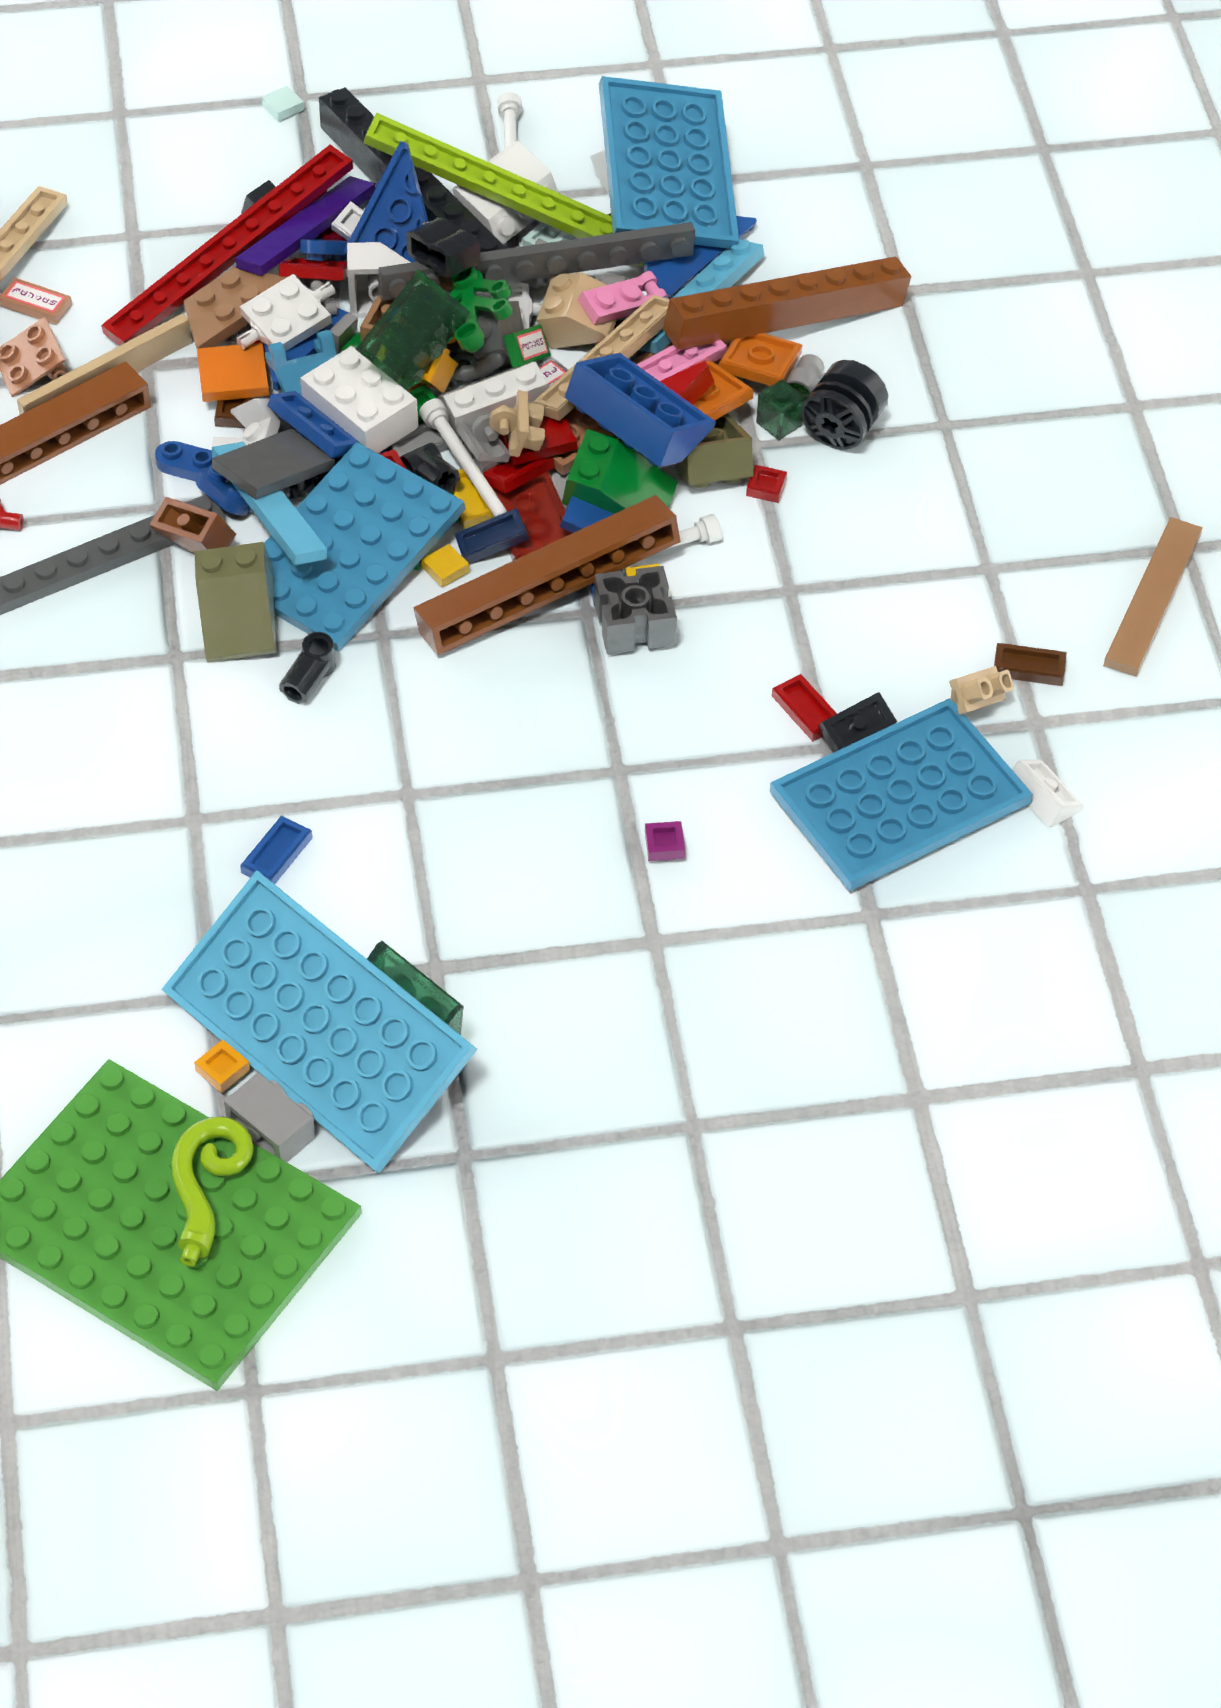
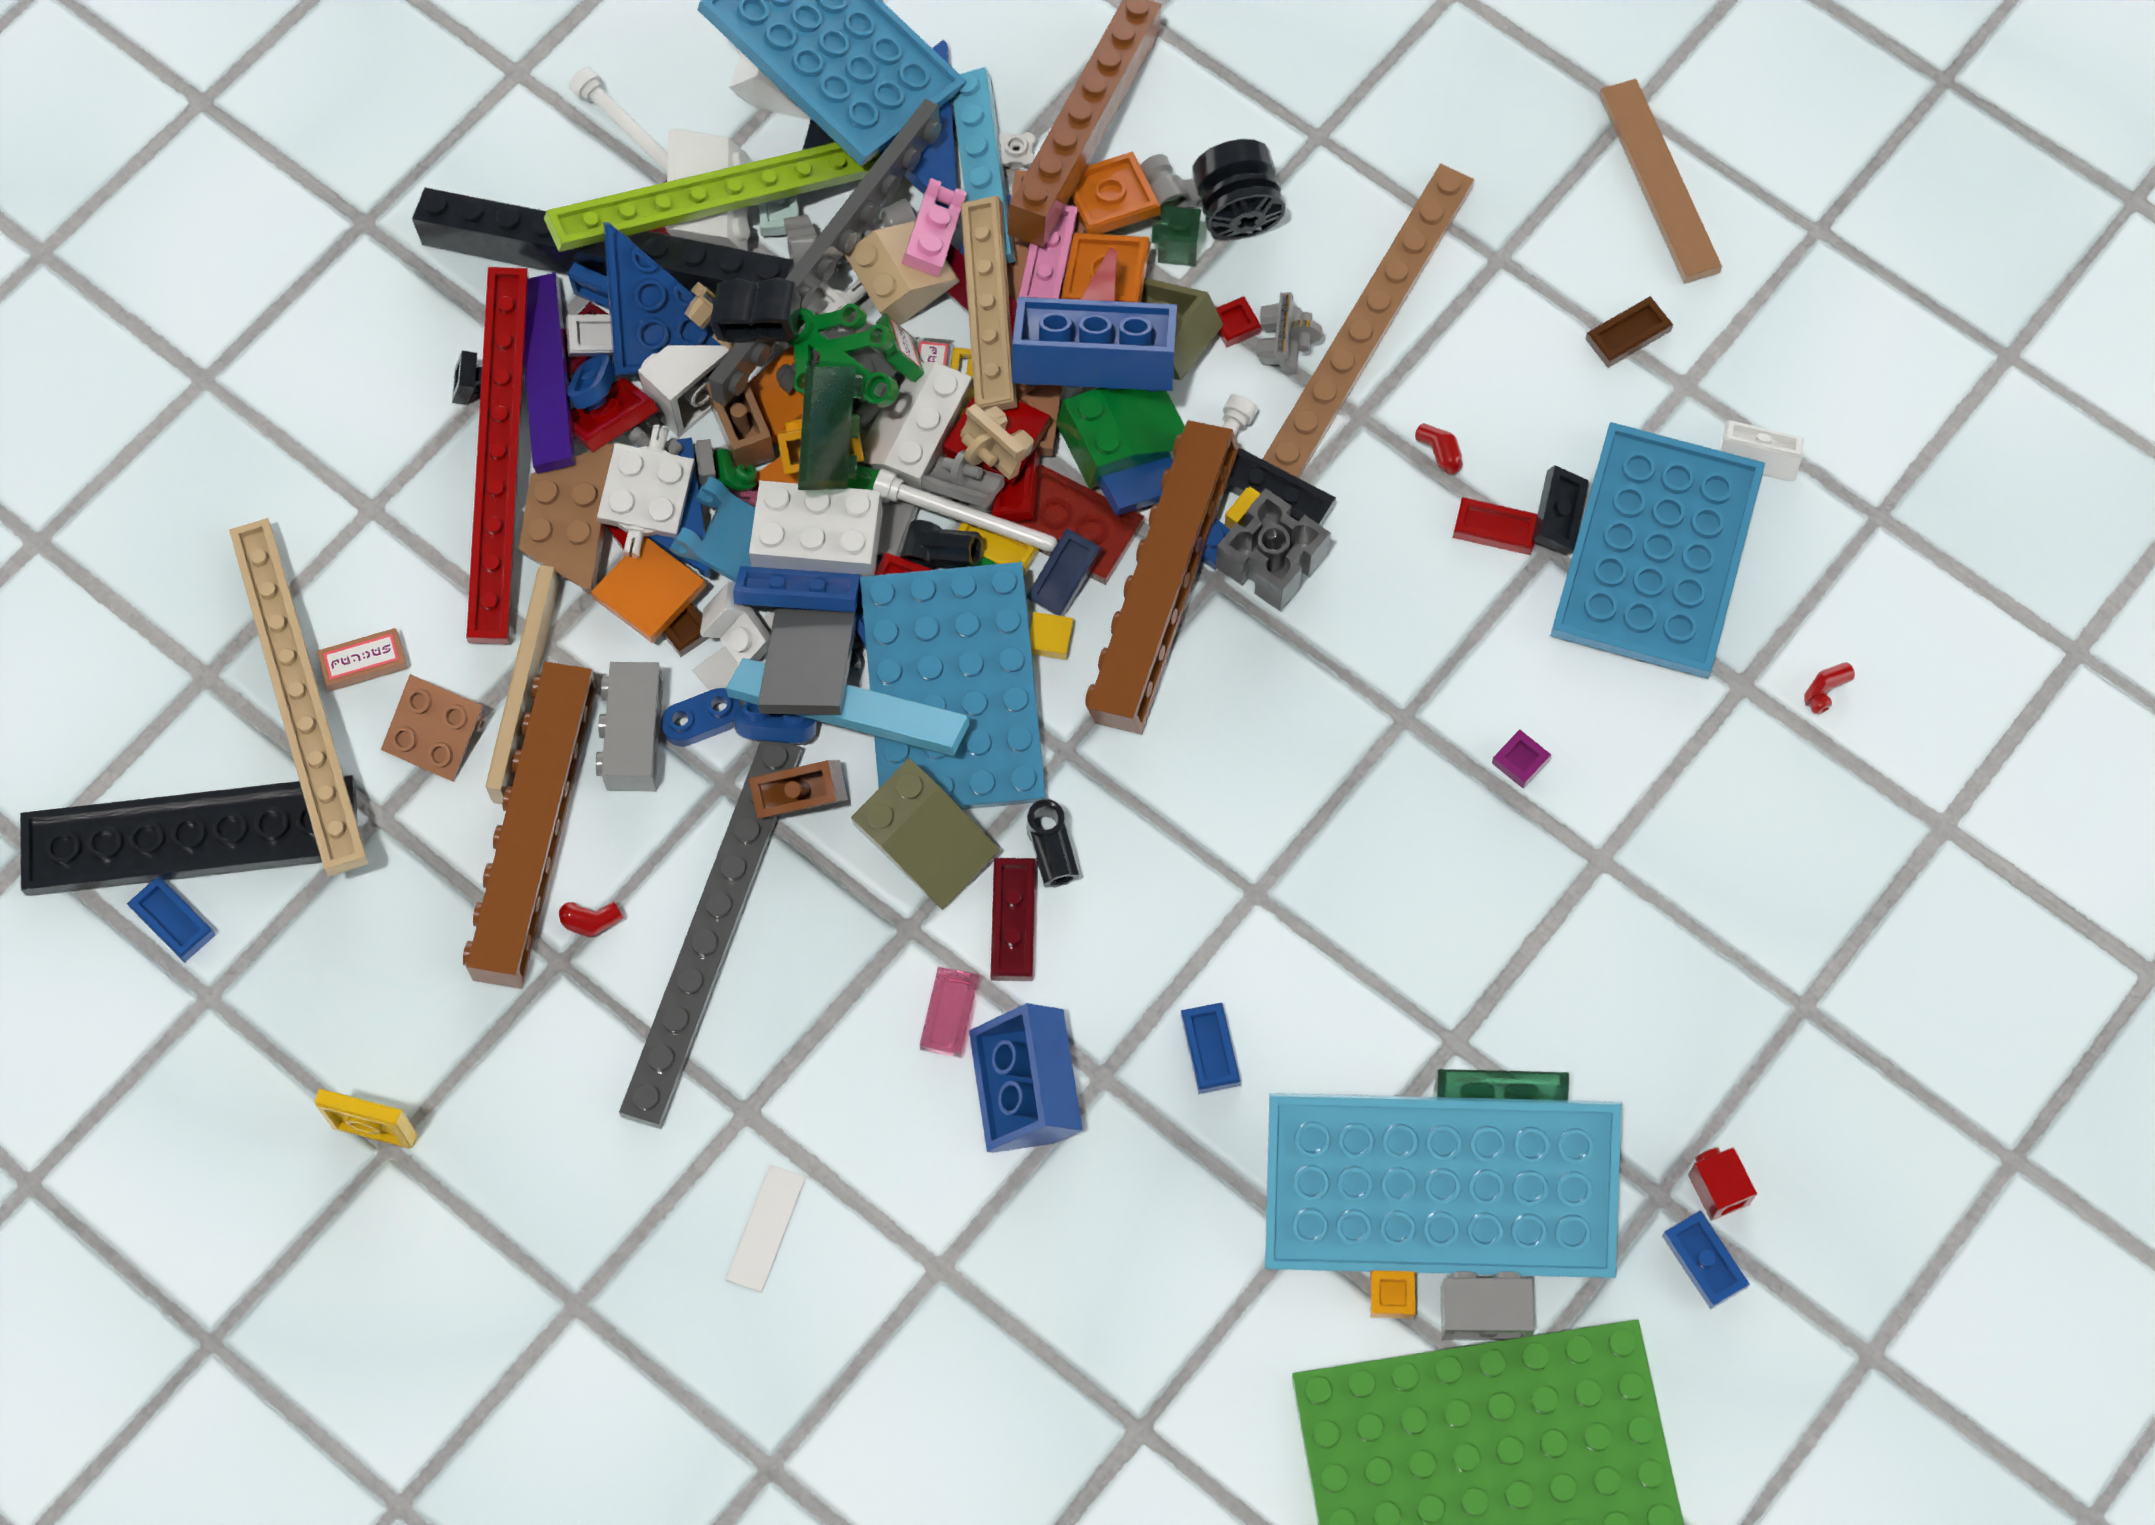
camera: 40 degrees left, 15 degrees up
lime plant [171,1116,253,1267] -> none
light aqua tile [261,86,304,122] -> none
tan hips [949,666,1014,715] -> none
none -> light grey brick [596,662,664,792]
none -> clear pink tile [919,967,980,1058]
none -> blue slope [969,1003,1083,1153]
none -> dark red tile [990,858,1036,981]
none -> black plate [1225,447,1336,526]
none -> light grey hips [1256,292,1322,374]
none -> medium nougat plate [1262,163,1475,478]
none -> red arm [1415,423,1463,474]
none -> blue plate [1662,1210,1750,1310]
none -> red brick [1688,1147,1757,1221]
none -> red arm [1804,662,1855,714]

